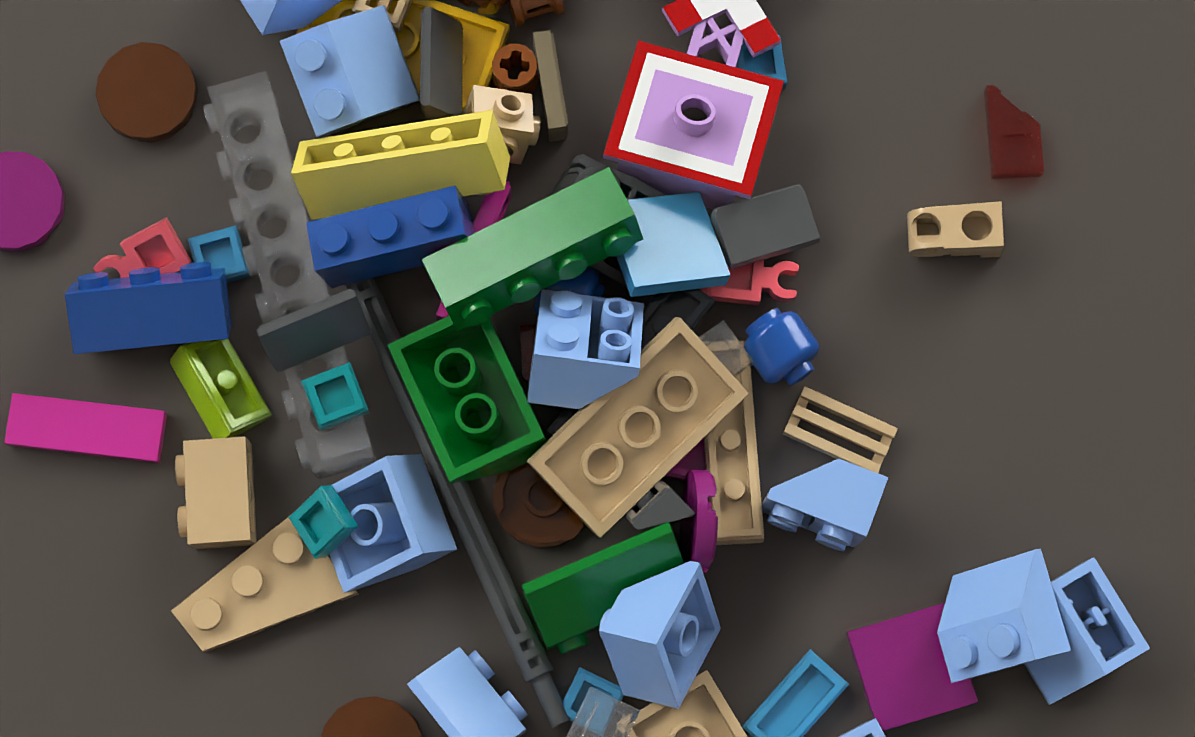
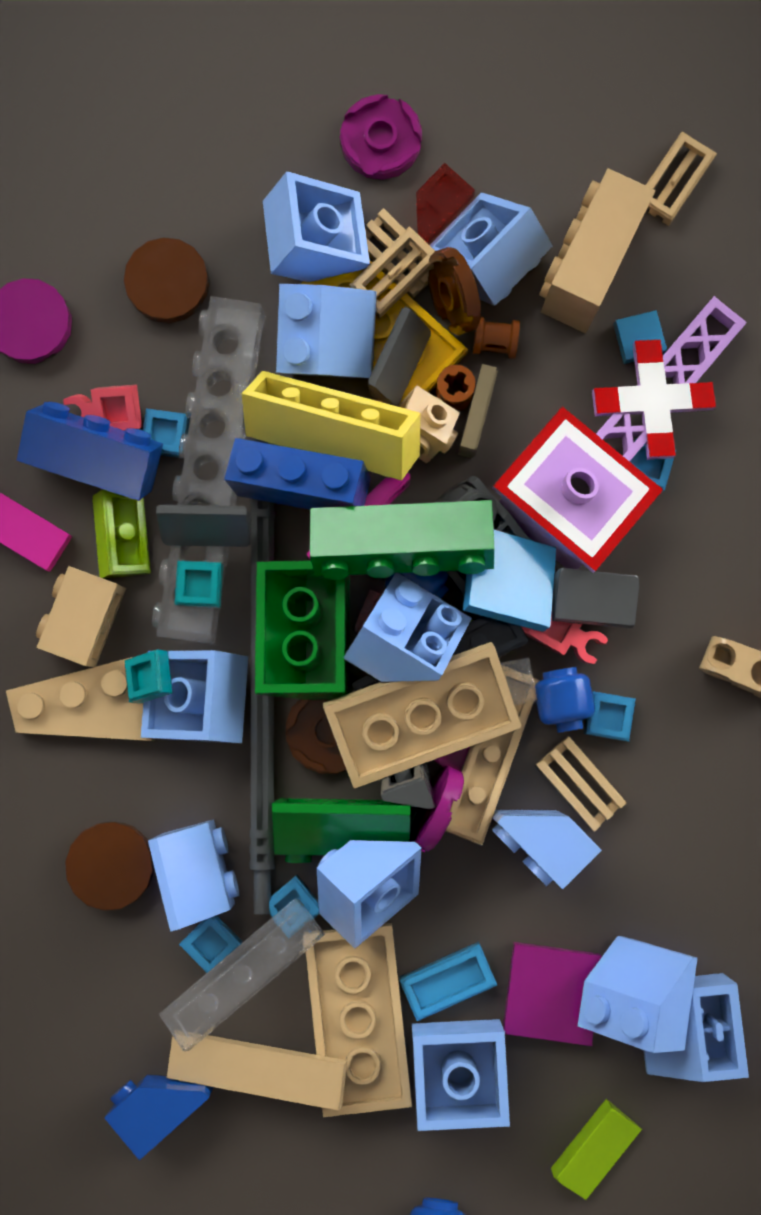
camera: 30 degrees right, 5 degrees up
none -> dark azure tile [584,691,636,742]

